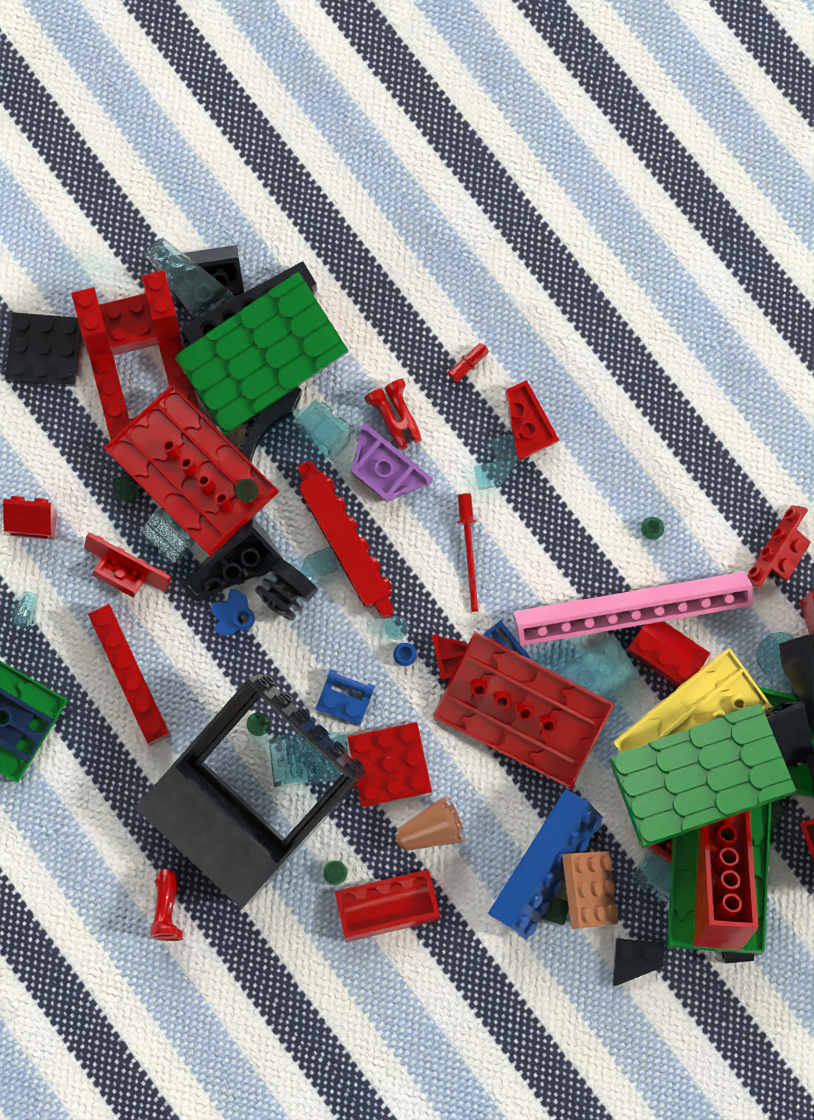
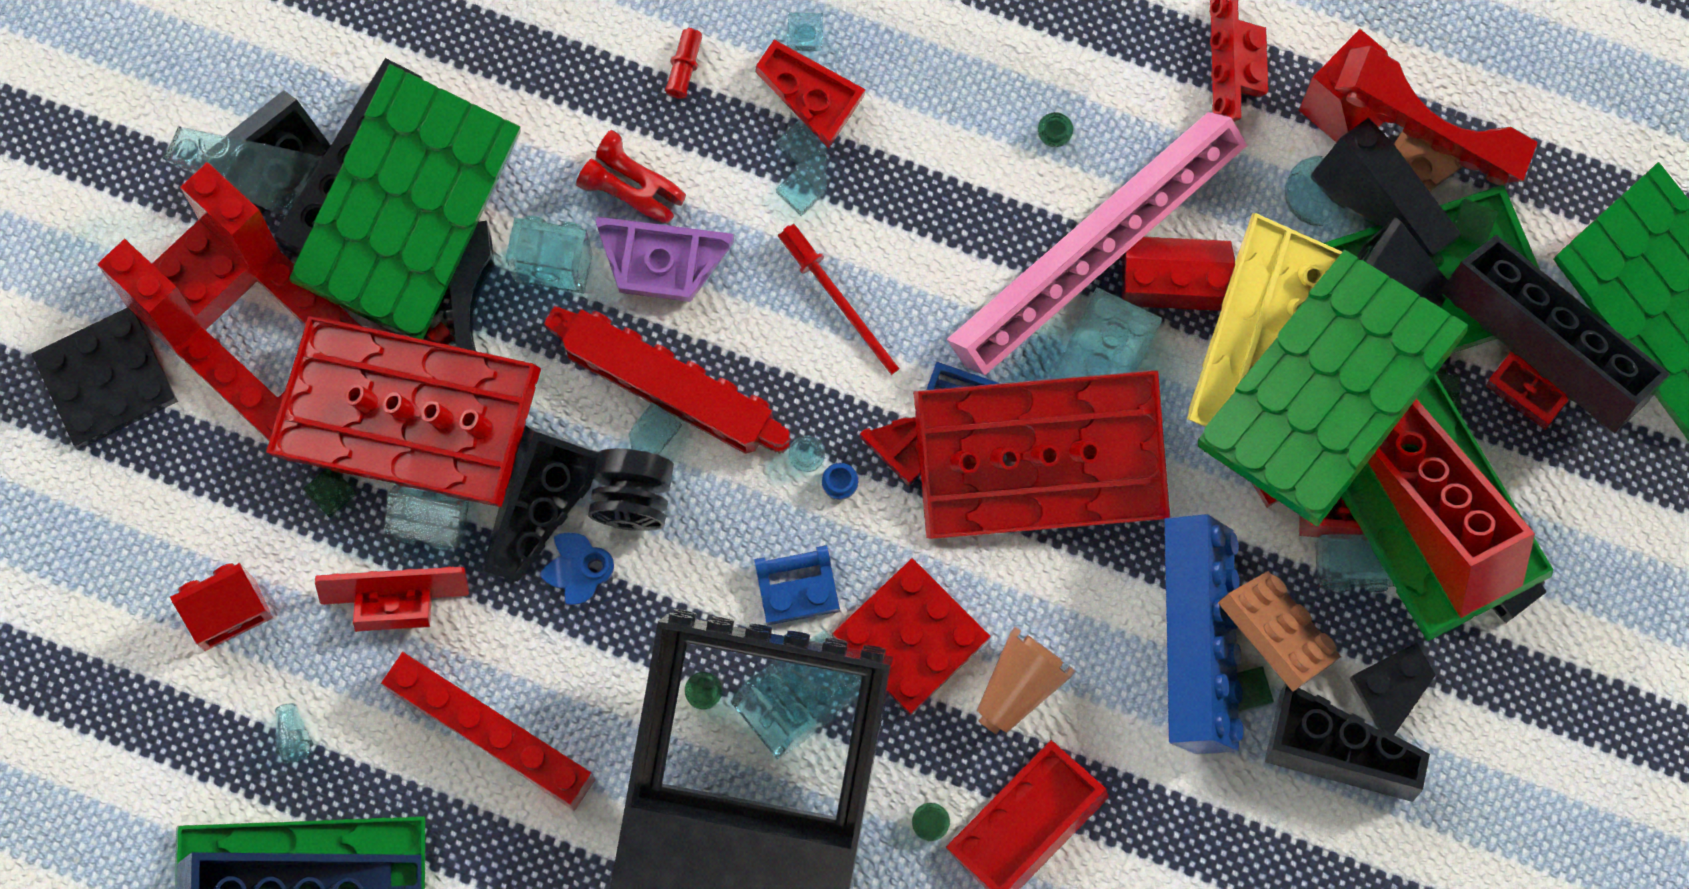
camera: 25 degrees left, 5 degrees down
plate [235,478,259,502] -> none
none -> red hand [425,322,454,345]
none -> clear light blue plate [787,12,823,51]
none -> black wedge [1265,683,1430,802]

